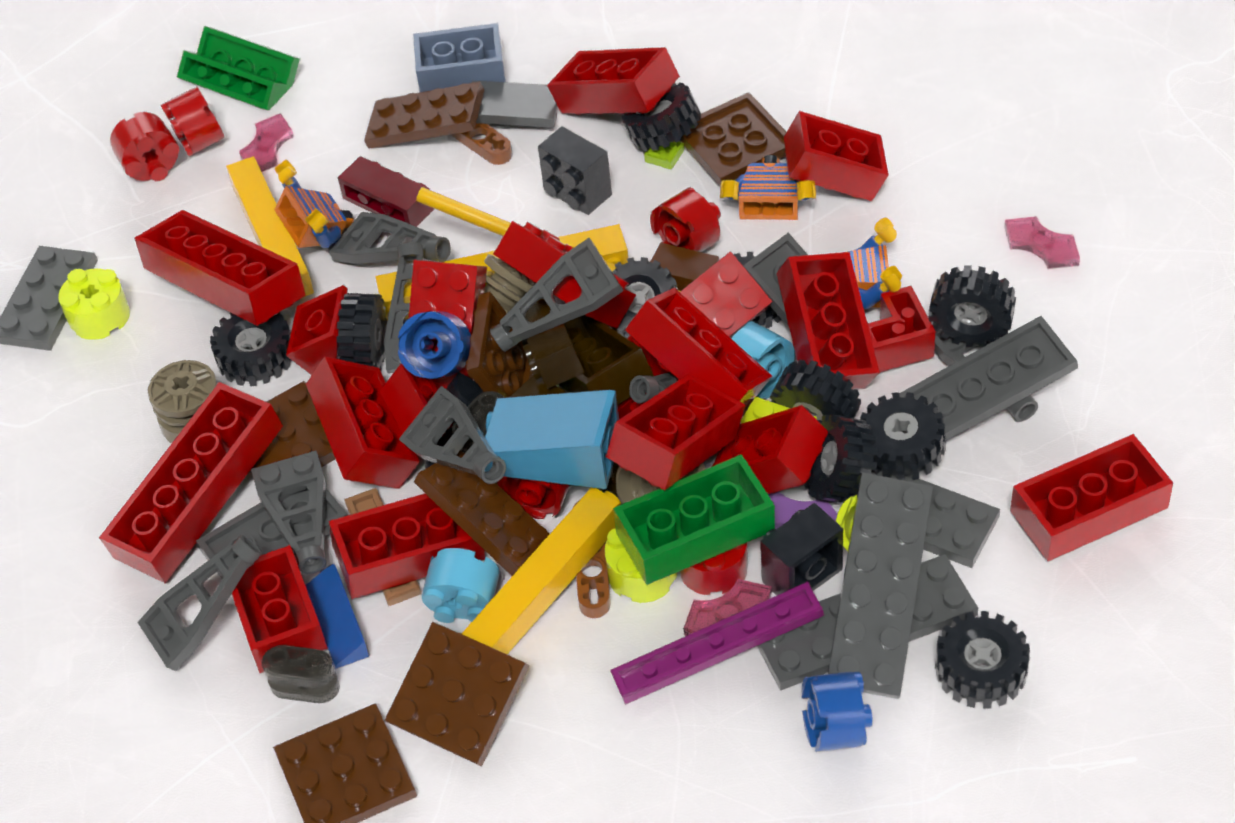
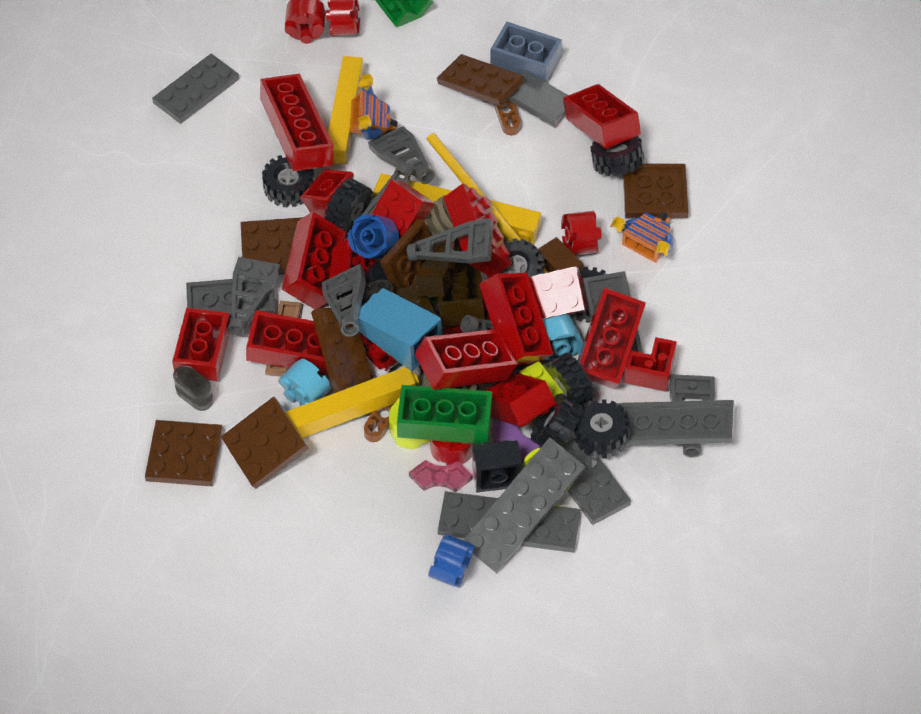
camera: 25 degrees right, 5 degrees up
neon yellow brick [58,269,130,340] -> none
red brick [99,382,283,584] -> none
dark grey plate [137,535,262,671] -> none
dark tan wheel [147,360,218,443] -> none
clear pink tile [239,113,294,172] -> none
blue slope [305,563,369,669] -> none
dark red brick [337,156,434,227] -> none
black brick [538,126,612,215] -> none
magenta tile [610,582,824,705] -> none
lime tile [644,141,684,170] -> none
red brick [783,111,889,201] -> none
torso [847,217,902,309] -> none
black wheel [928,265,1016,347] -> none
black wheel [935,611,1030,709] -> none
clear pink tile [1004,216,1080,269] -> none
red brick [1010,434,1174,561] -> none

